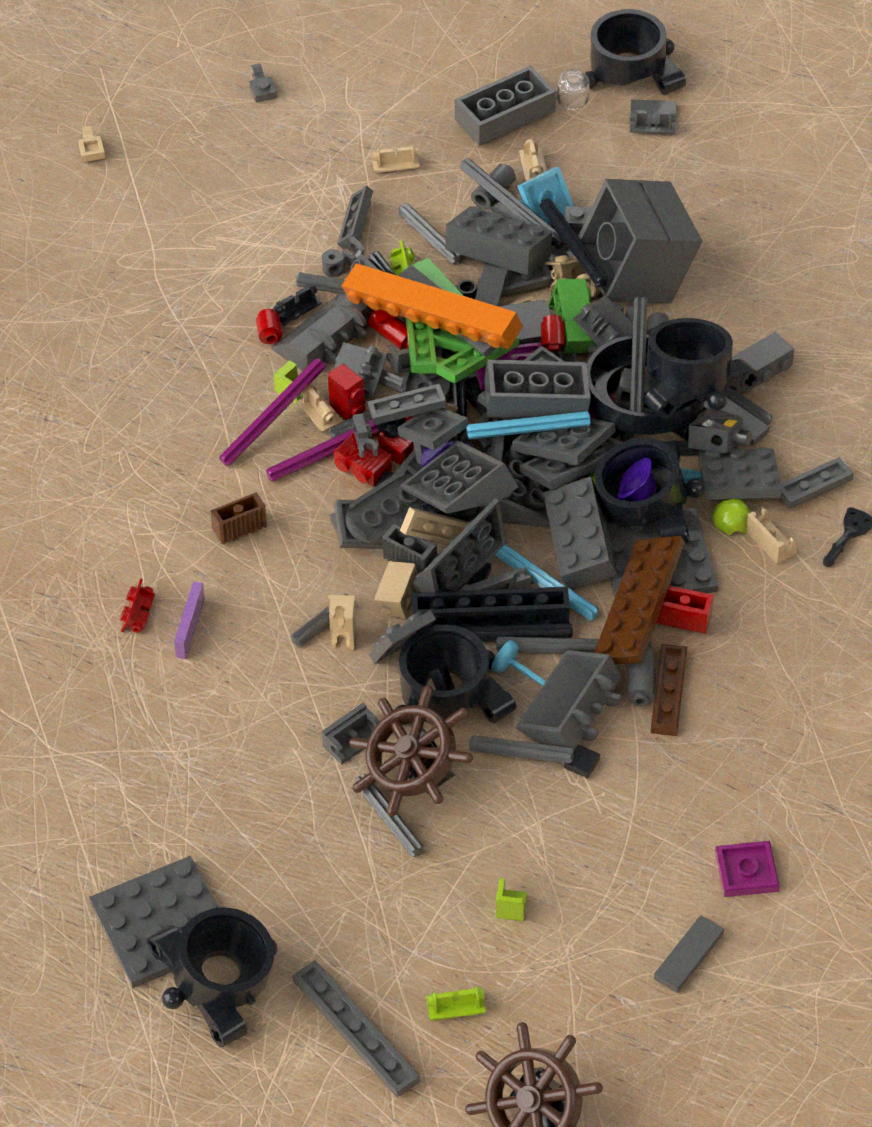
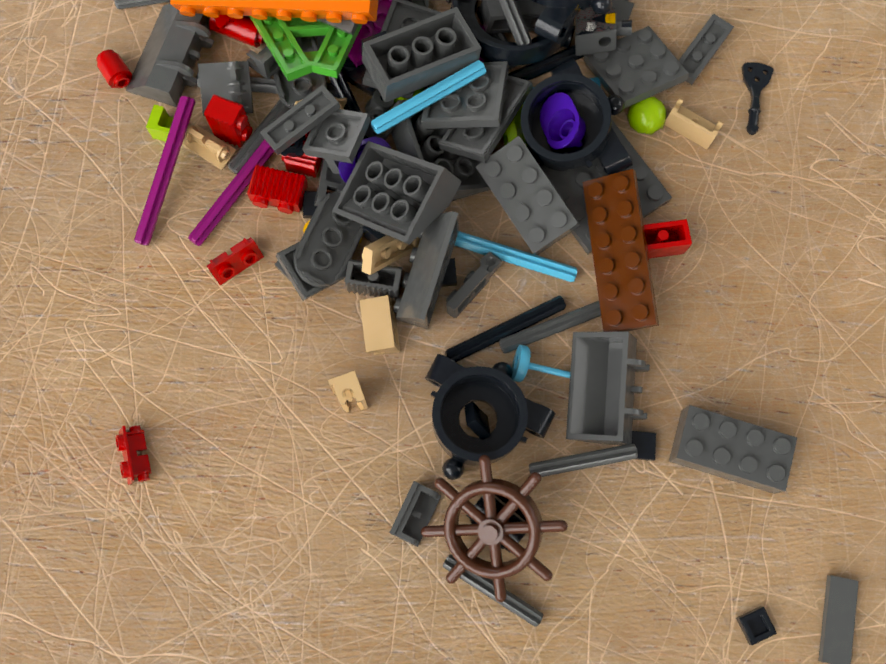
camera: 30 degrees left, 25 degrees up
medium lavender tile [174,582,205,659] -> none
reddish brown brick [210,492,267,545] -> none
black hinge [273,284,322,325] -> none
dark grey axle [291,594,348,647] -> none
dark grey plate [353,413,378,458] -> none
dark grey plate [369,610,436,664] -> none
black brick [412,587,570,627] -> none
lime panel [496,878,527,921] -> none
dark grey brick [628,648,655,706] -> none
reddish brown tile [650,644,687,736] -> none
magenta tile [715,841,780,897] -> none
none -> red hinge [207,237,264,285]
none -> dark grey brick [669,405,797,494]
none -> black tile [736,606,777,645]

